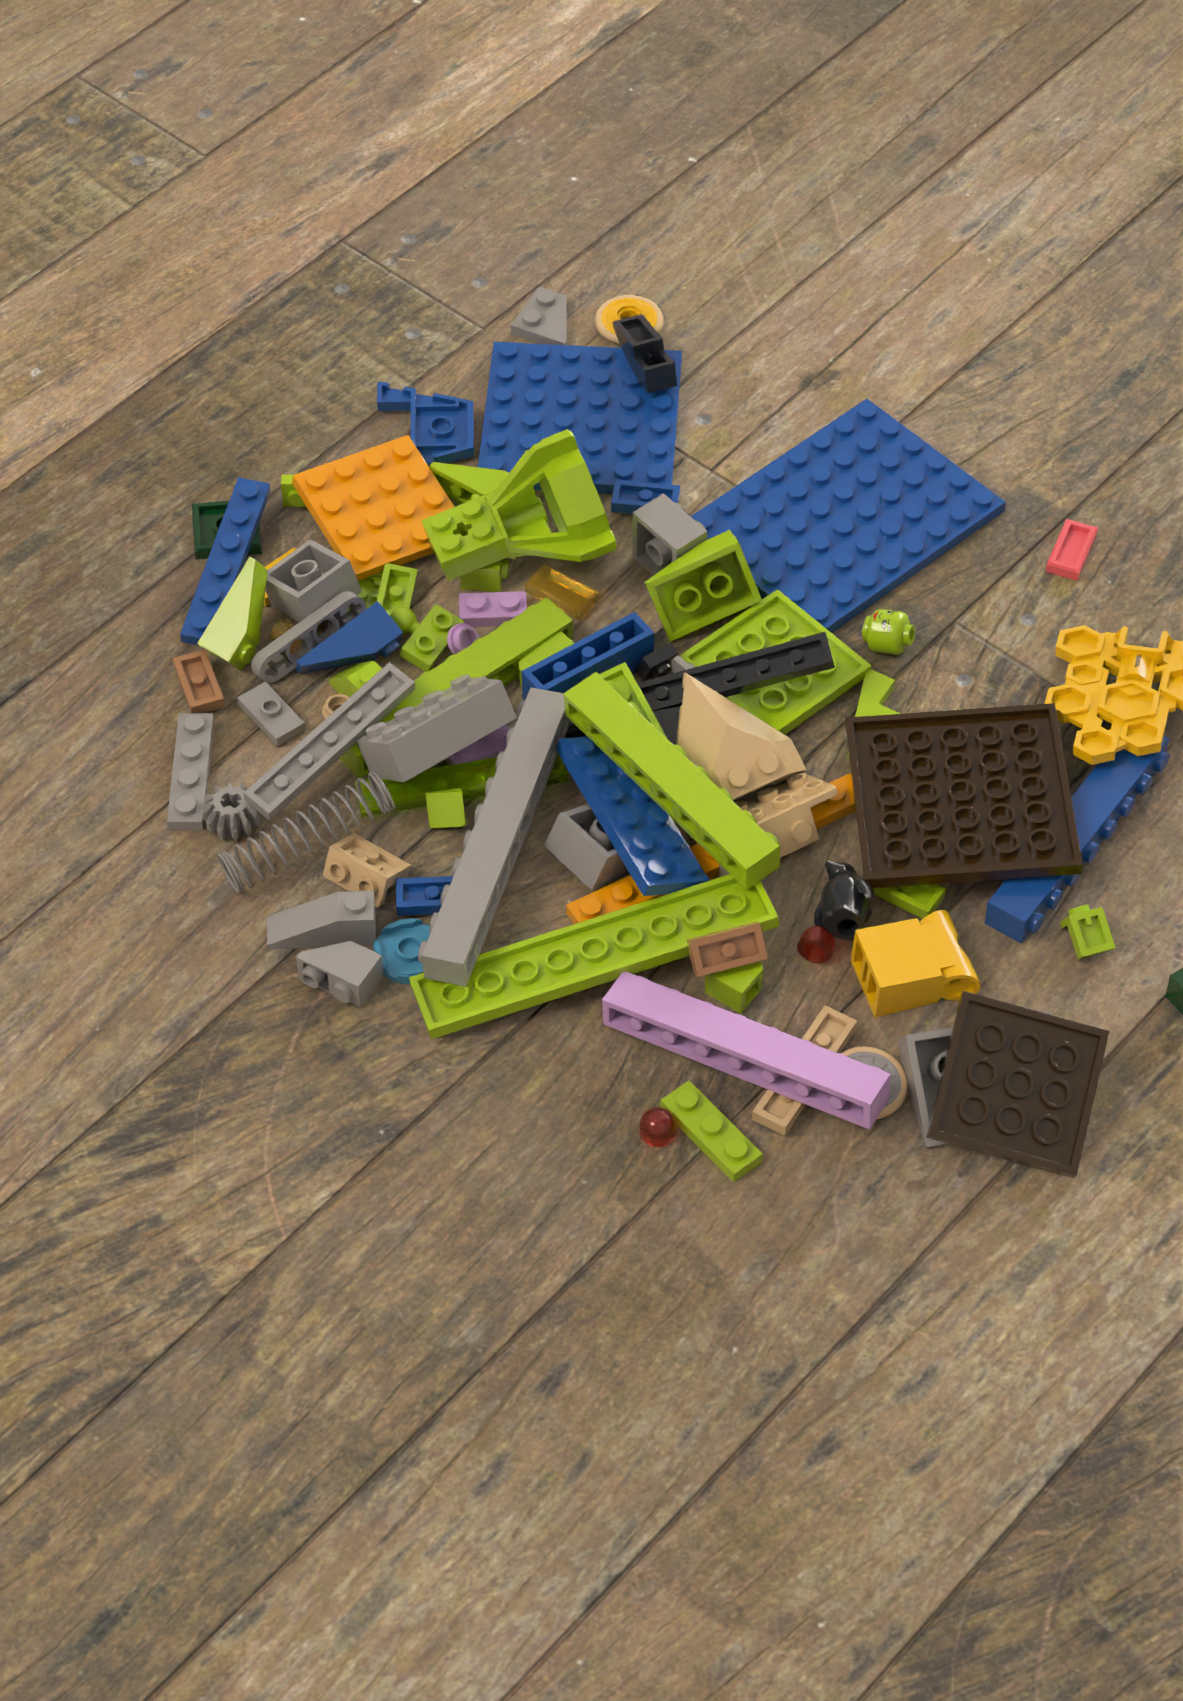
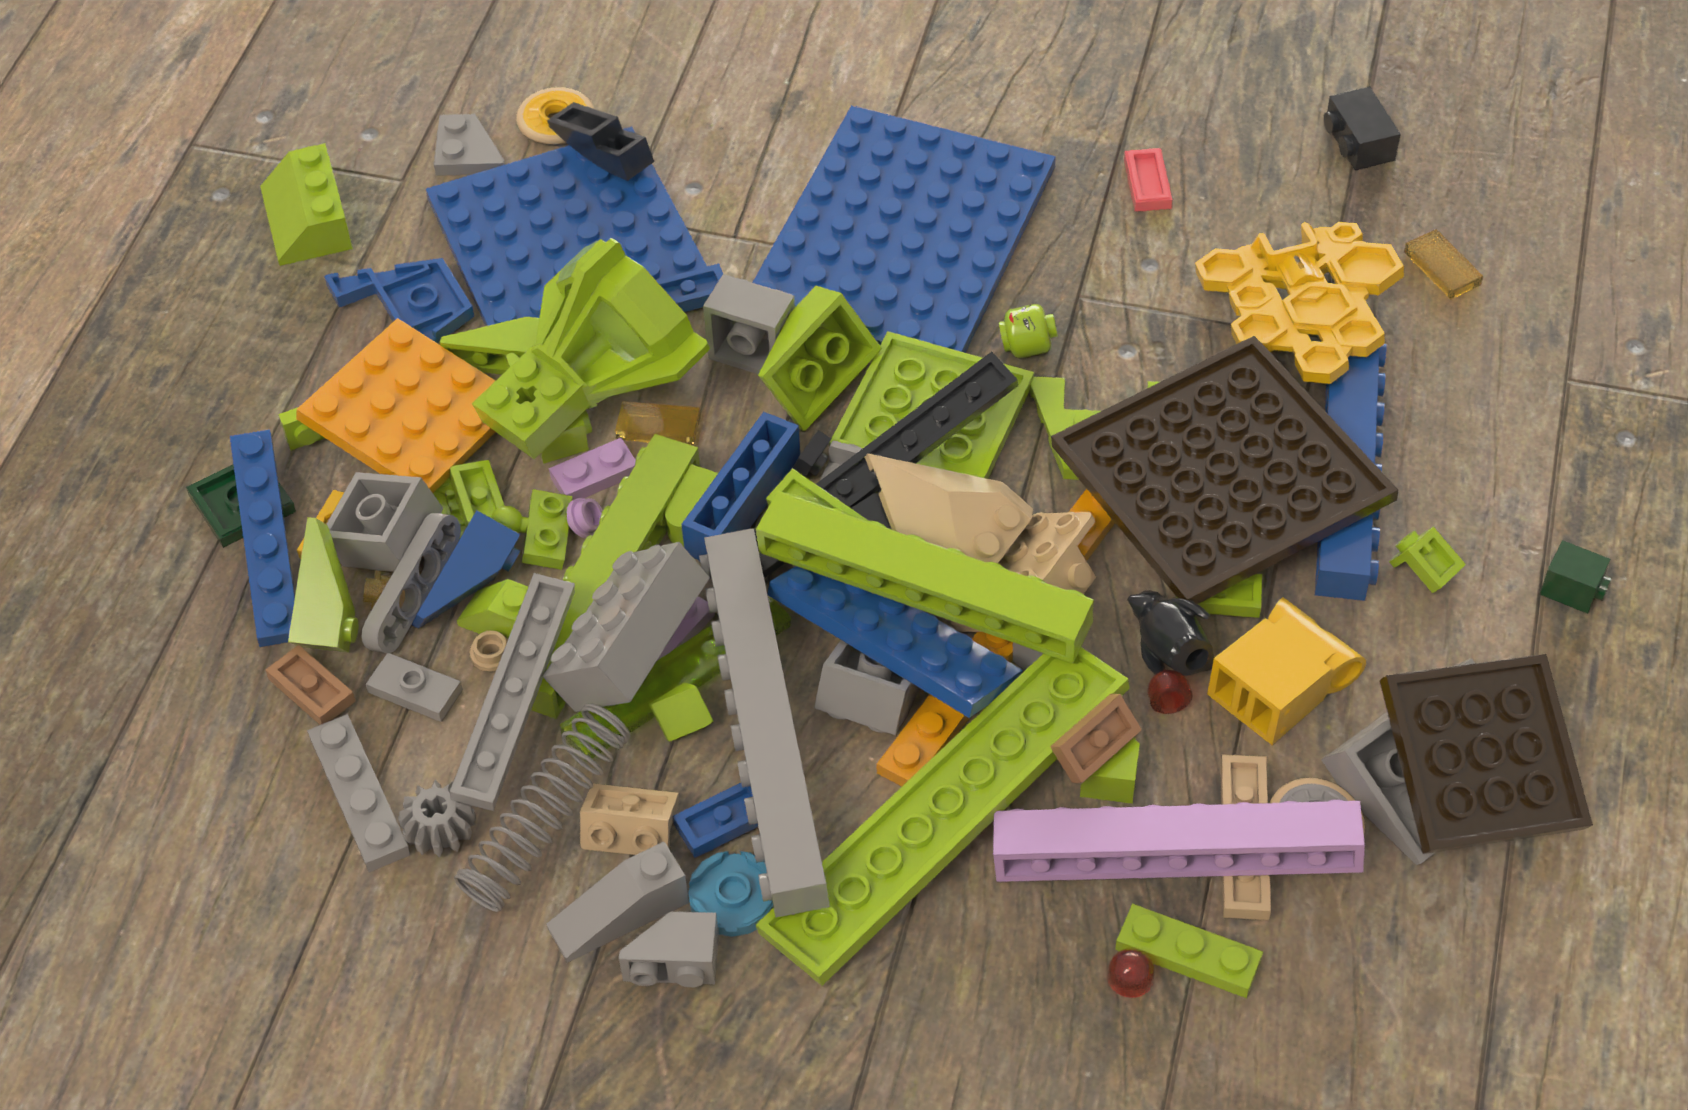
camera: 25 degrees left, 0 degrees up
none -> lime slope [260,143,353,266]

